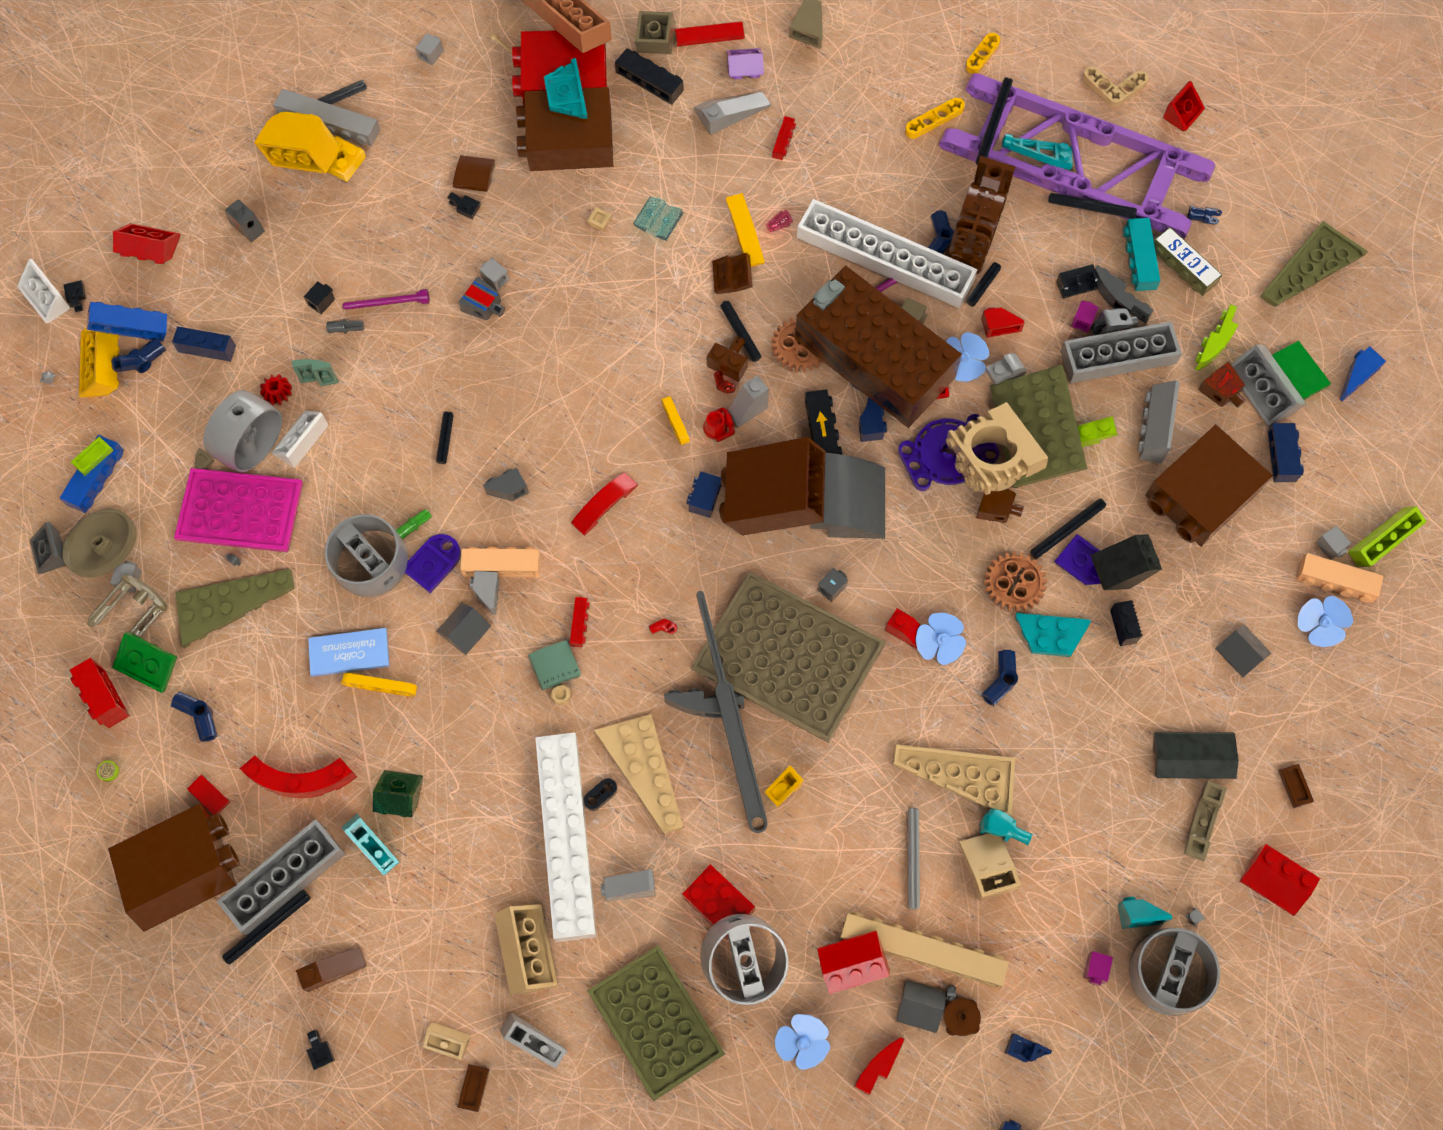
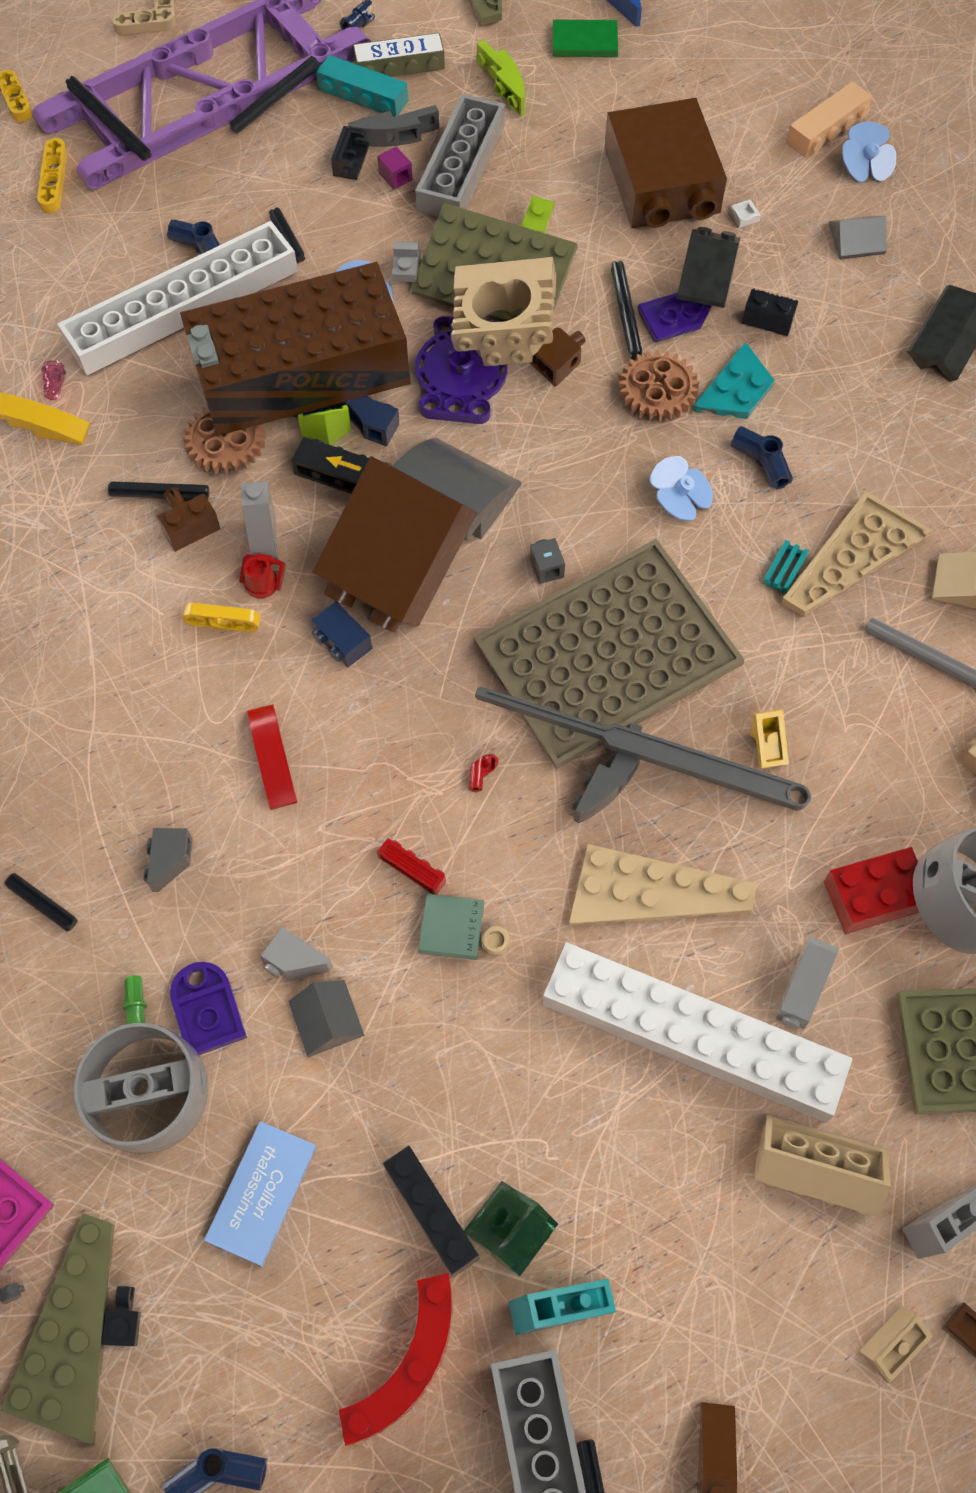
camera: 60 degrees left, 5 degrees down
yellow beam [341,673,418,697] -> none
light nougat brick [461,546,541,577] -> none
black beam [584,778,617,811] -> none
reddish brown slope [712,253,753,294] -> none
clear red arm [713,371,736,394] -> none
red slope [885,608,921,649] -> none
reddish brown brick [948,156,1016,274] -> none
teal piece [979,809,1033,846] -> none
red slope [981,307,1025,338] -> none
teal plate [1001,133,1073,170] -> none
dark grey torso [1090,308,1138,336] -> none
light grey slope [1137,380,1180,463] -> none
reddish brown torso [1198,362,1246,408] -> none
light grey slope [1231,344,1306,426] -> none
dark blue brick [1267,423,1304,482] -> none
light grey brick [1316,526,1352,560] -> none
lime brick [1348,506,1427,567] -> none
none -> black plate [102,1286,141,1346]
none -> lime slope [298,405,351,446]
none -> black brick [383,1146,479,1278]
none -> white tile [729,199,761,228]
none -> teal tile [763,540,810,594]

